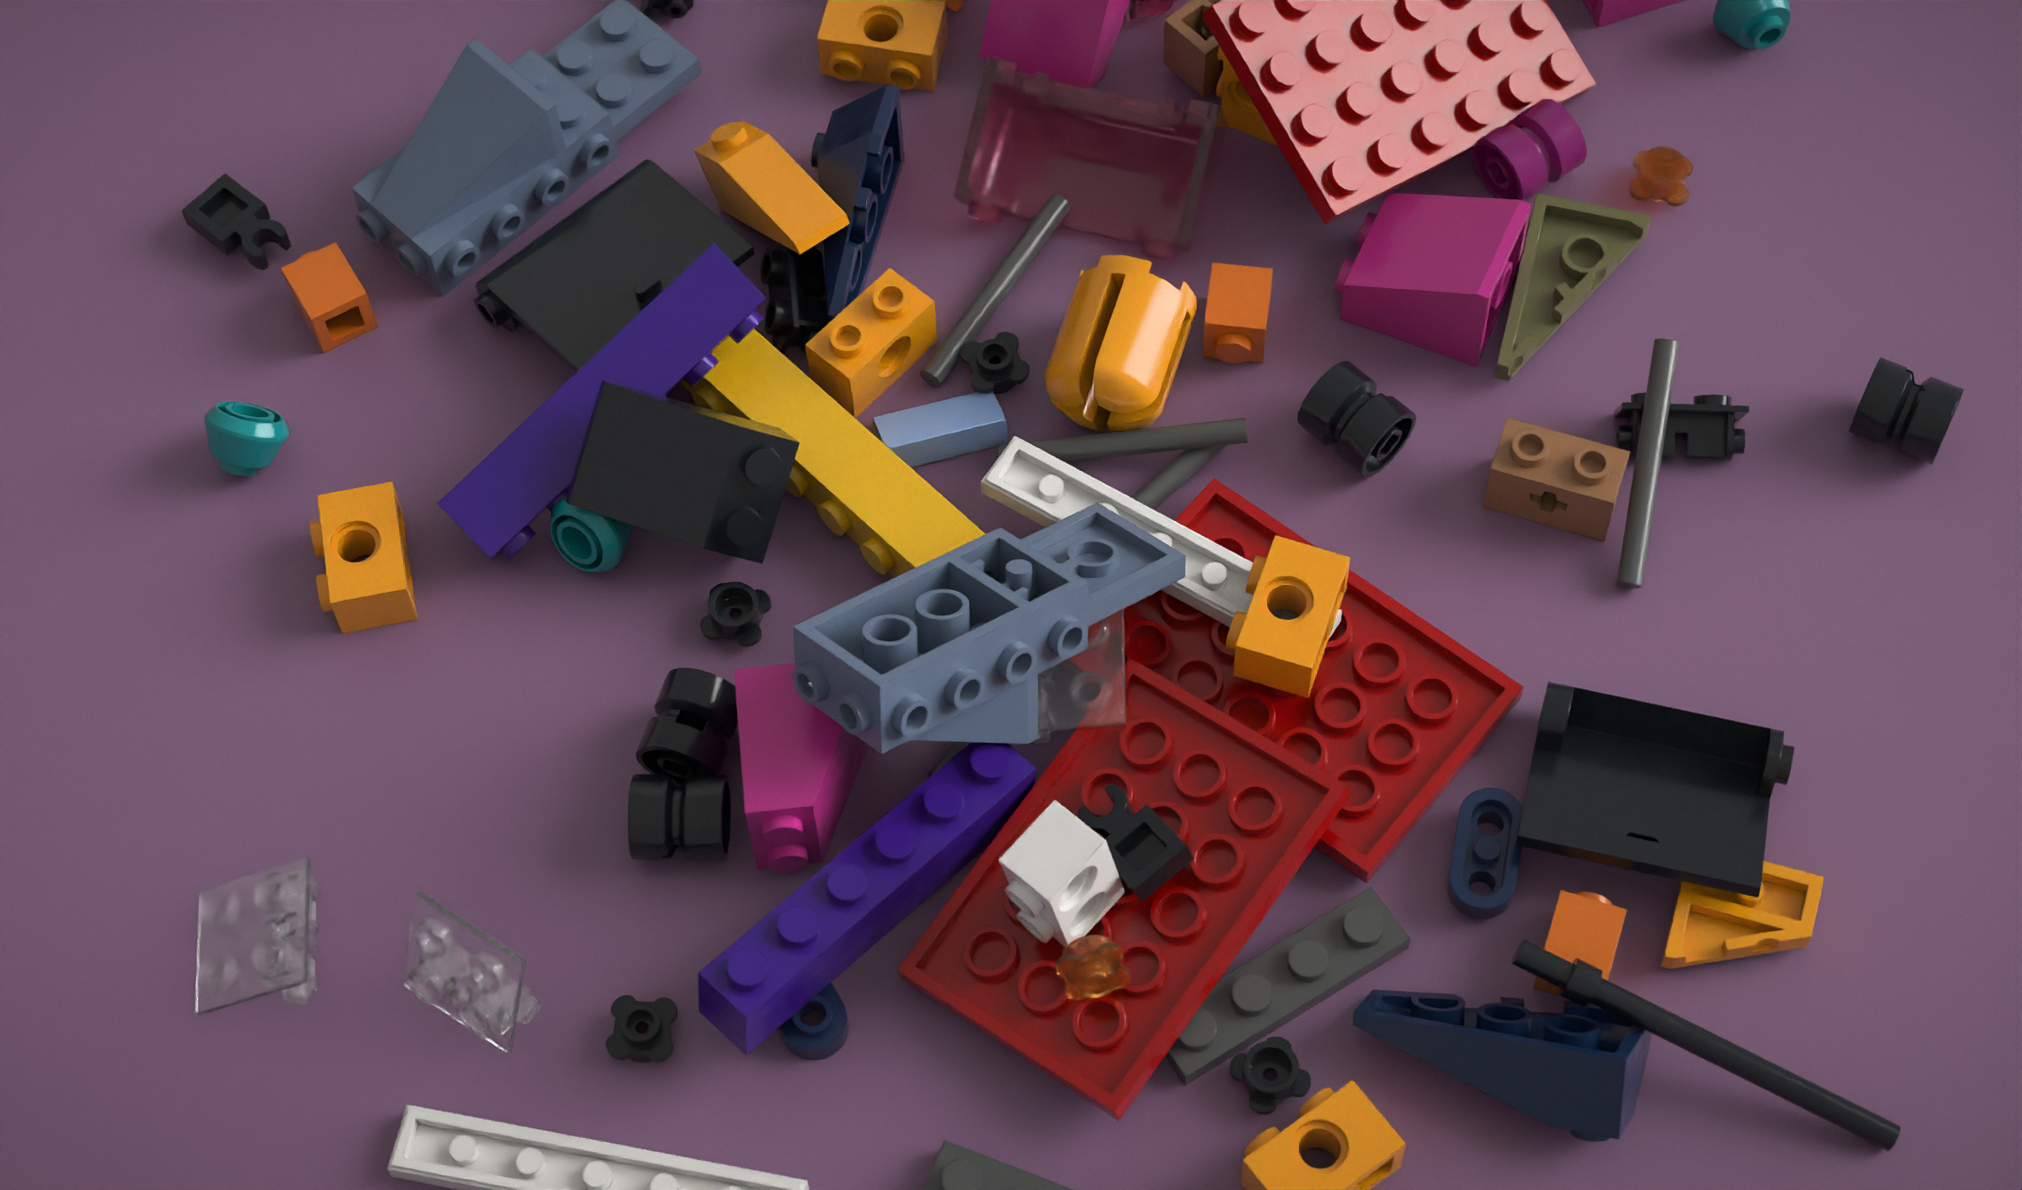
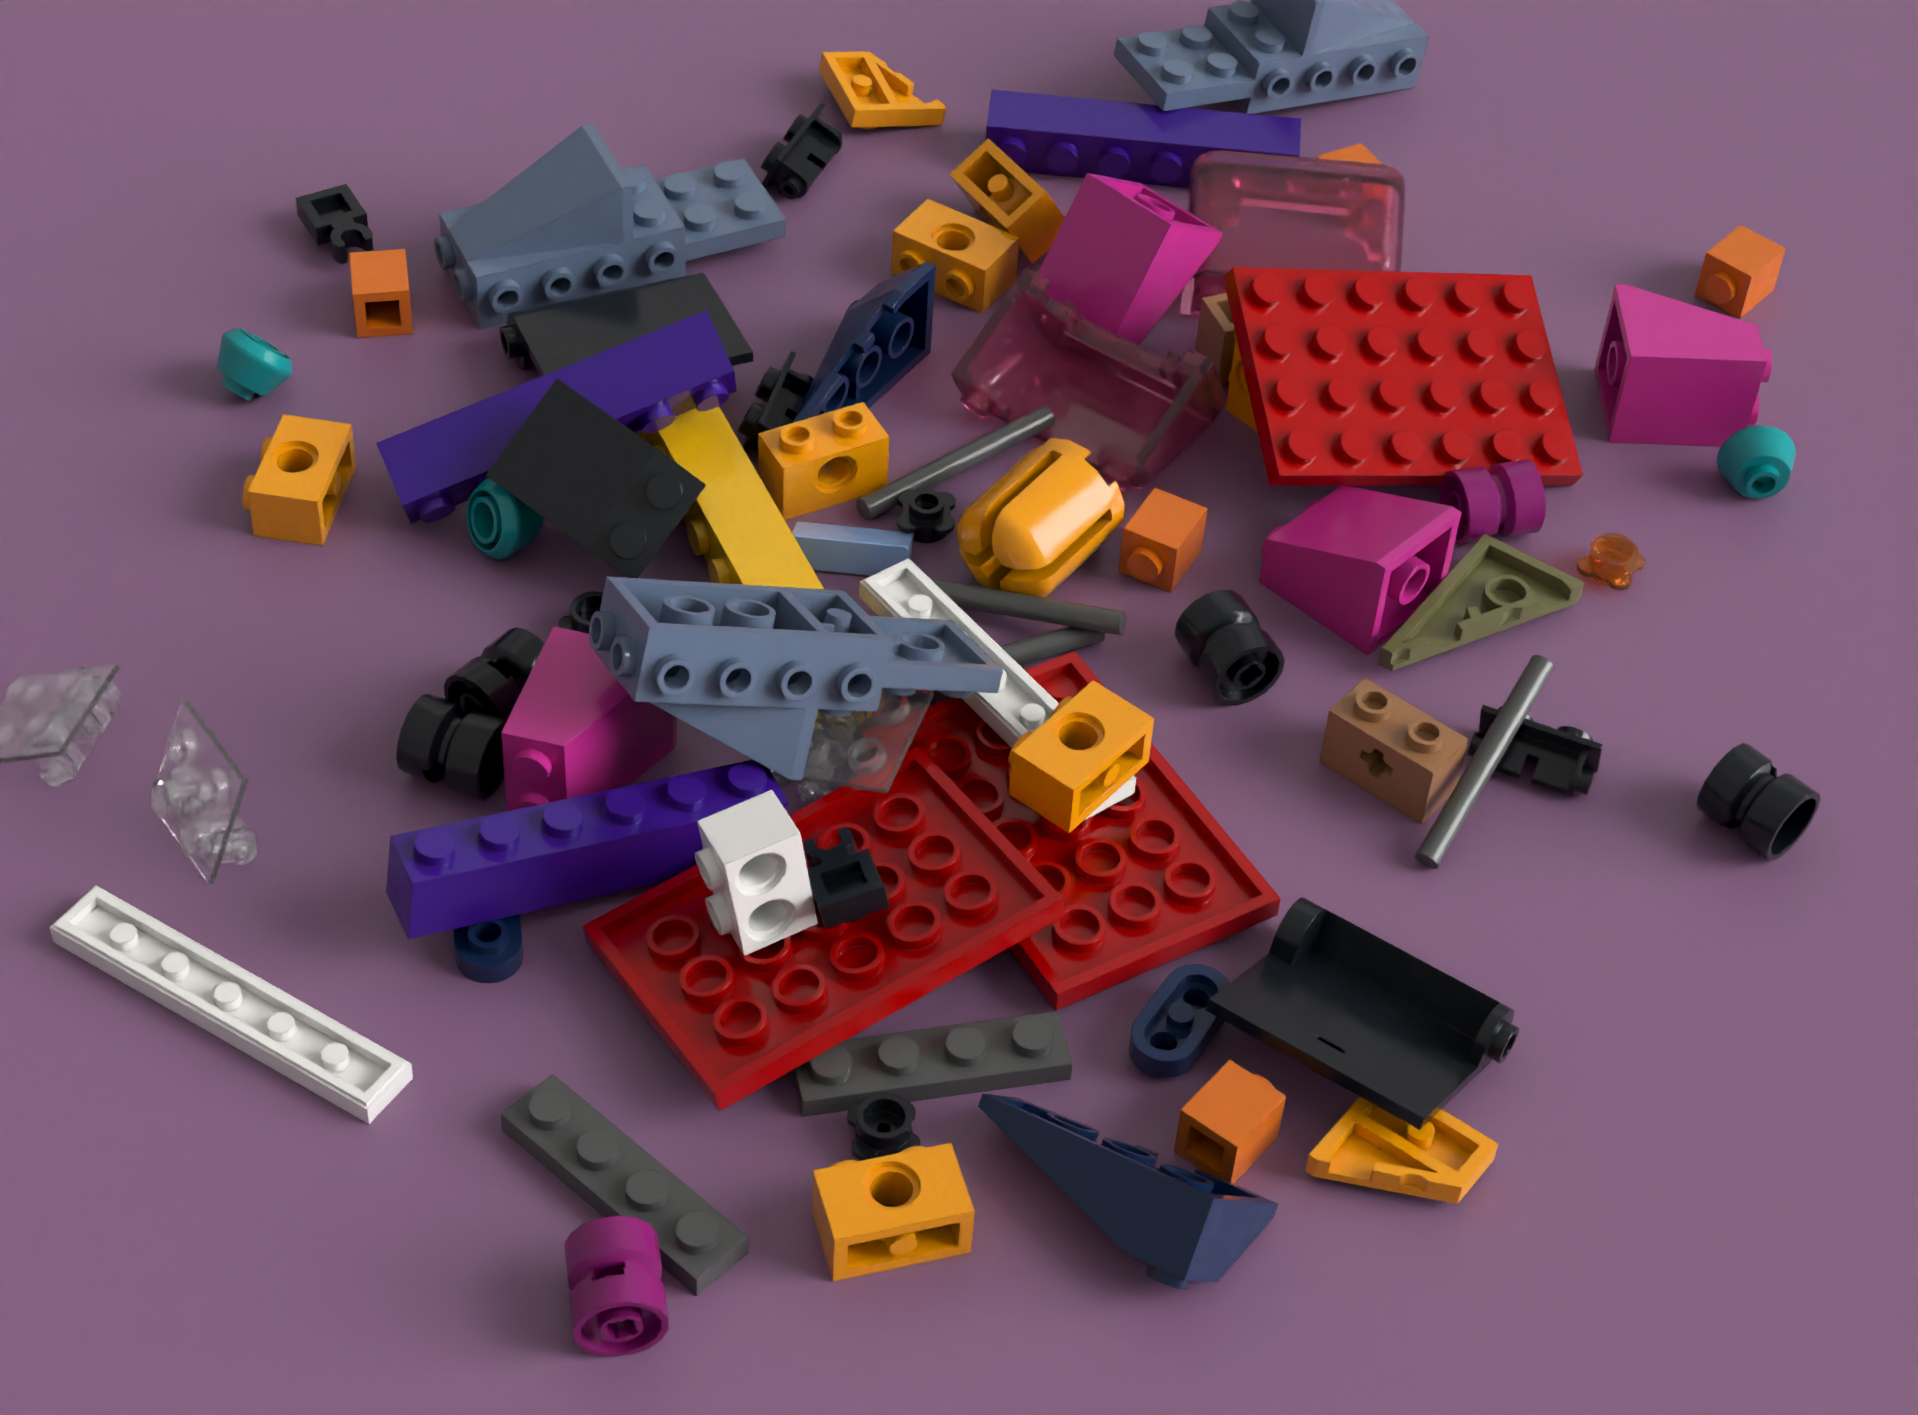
camera: 15 degrees right, 15 degrees down
black plate [606,995,678,1063] -> none
light orange slope [694,120,850,254] -> none
clear orange plate [1055,935,1131,1000] -> none
black bar [1512,939,1901,1151] -> none

